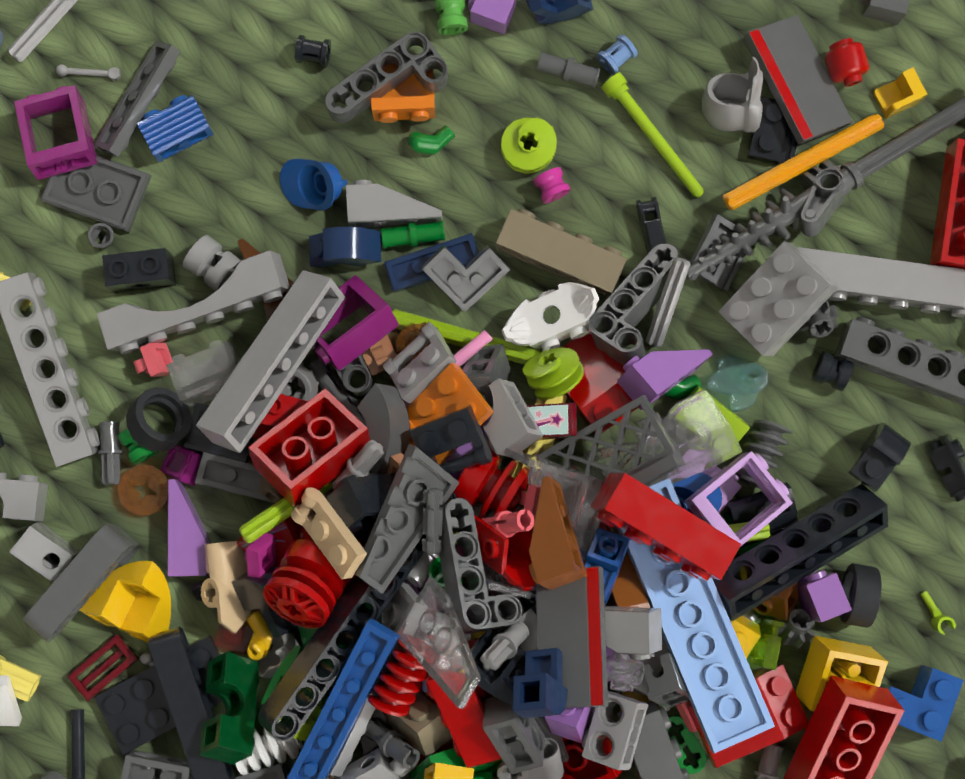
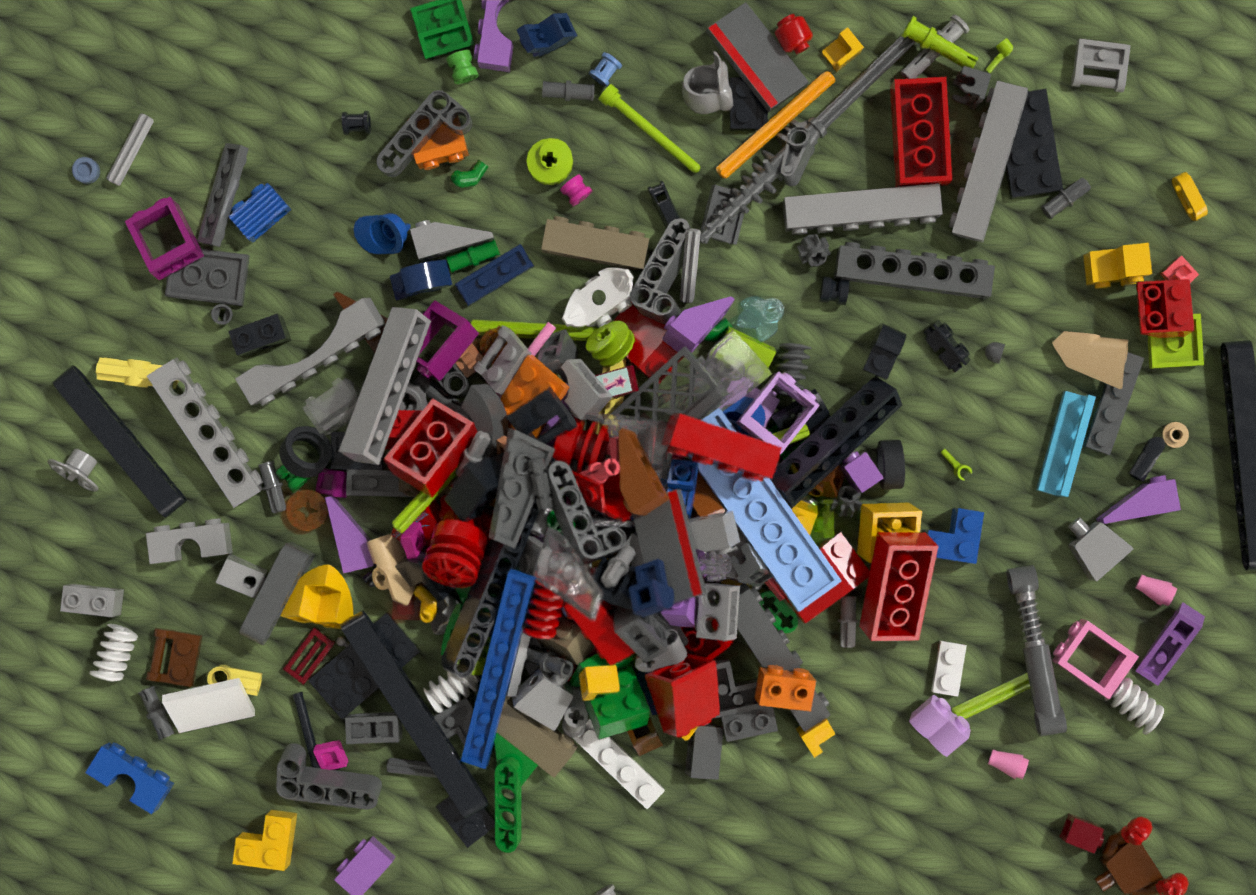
camera: 10 degrees left, 5 degrees up
light grey hinge [56,64,121,81] -> none
coral tile [133,343,177,377] -> none
light grey wheel [183,235,241,291] -> none
dark green arch [199,652,259,765] -> none
tan plate [291,487,367,579] -> none
plate [421,245,510,312] -> none
light grey brick [718,241,839,356] -> none

